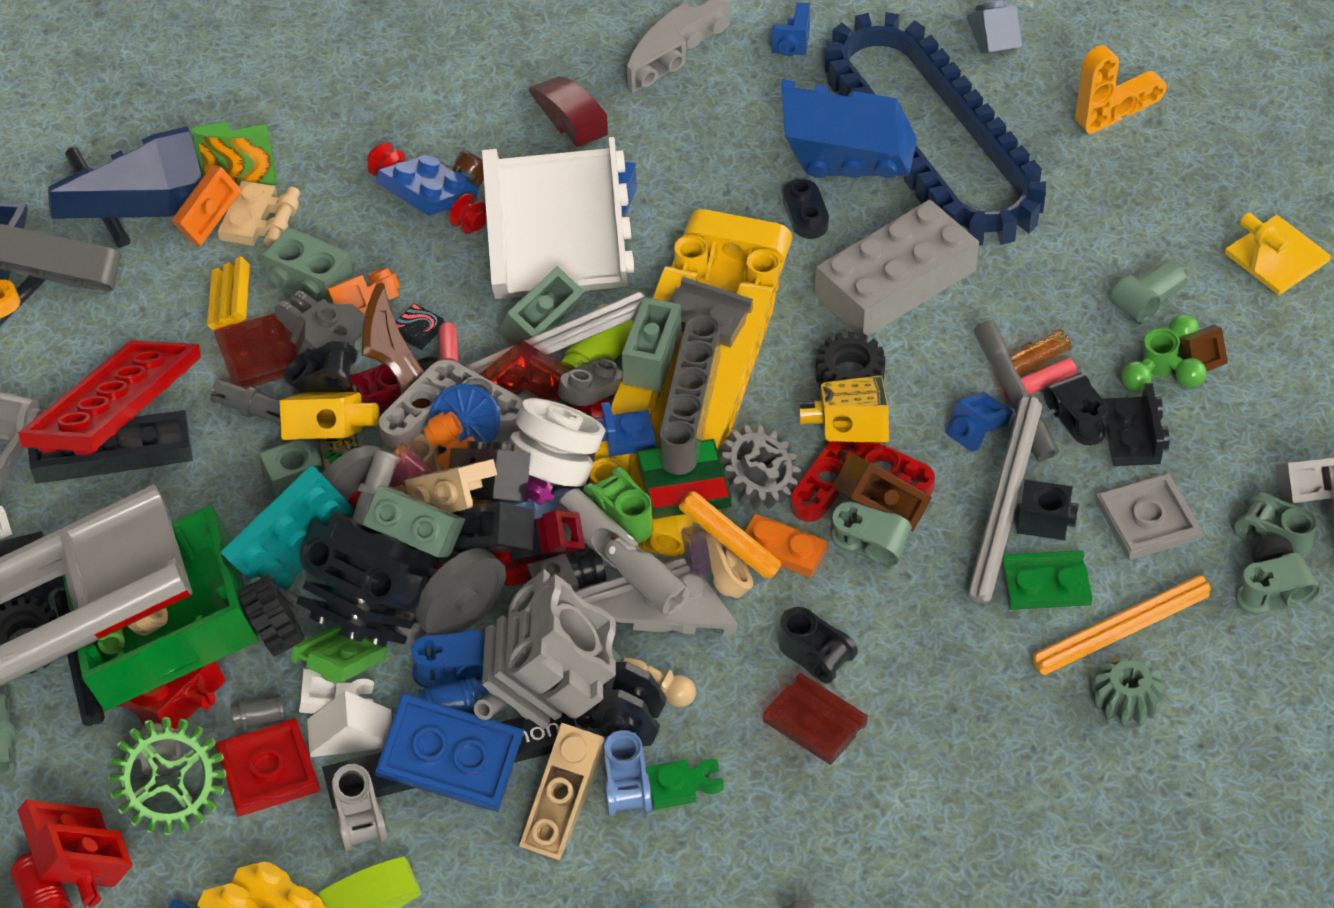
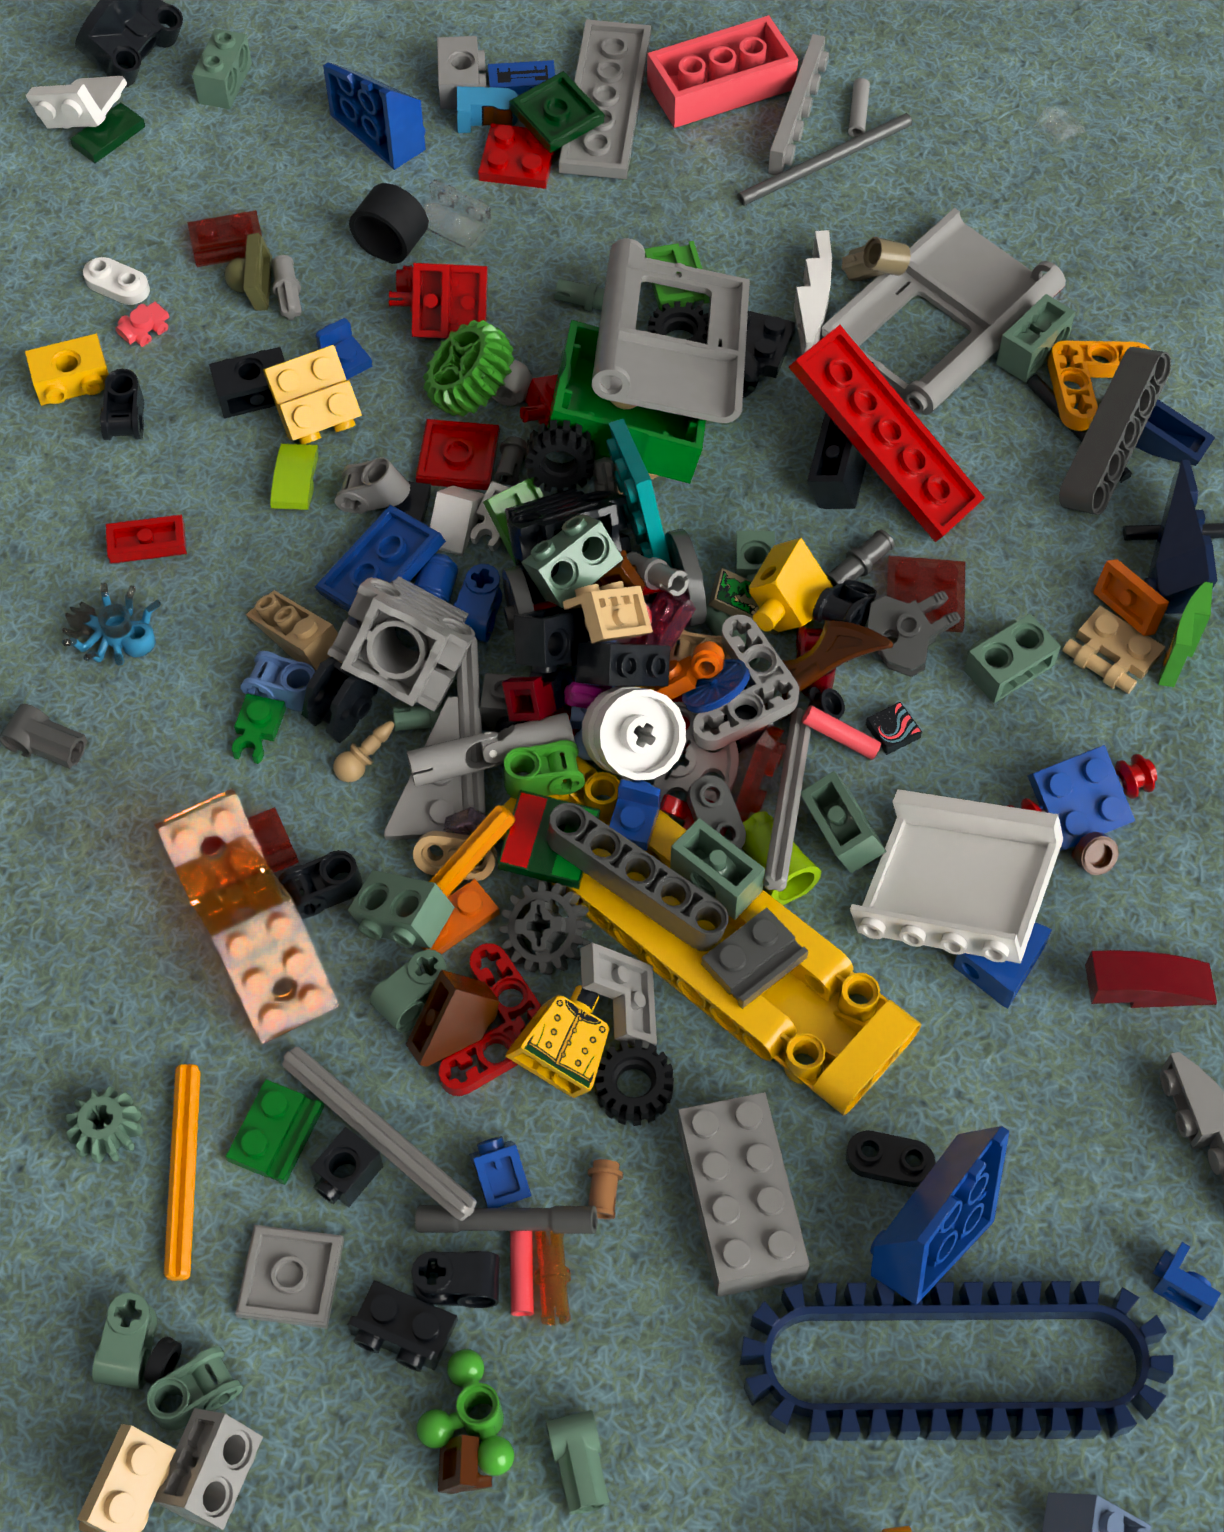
camera: 115 degrees right, 10 degrees up
yellow tile [207,256,250,332] -> none
orange plate [325,267,400,315] -> none
none -> clear orange bracket [154,788,339,1045]
none -> sand green brick [347,870,455,949]
none -> light grey plate [580,942,657,1049]
none -> medium nougat pin [587,1159,623,1220]

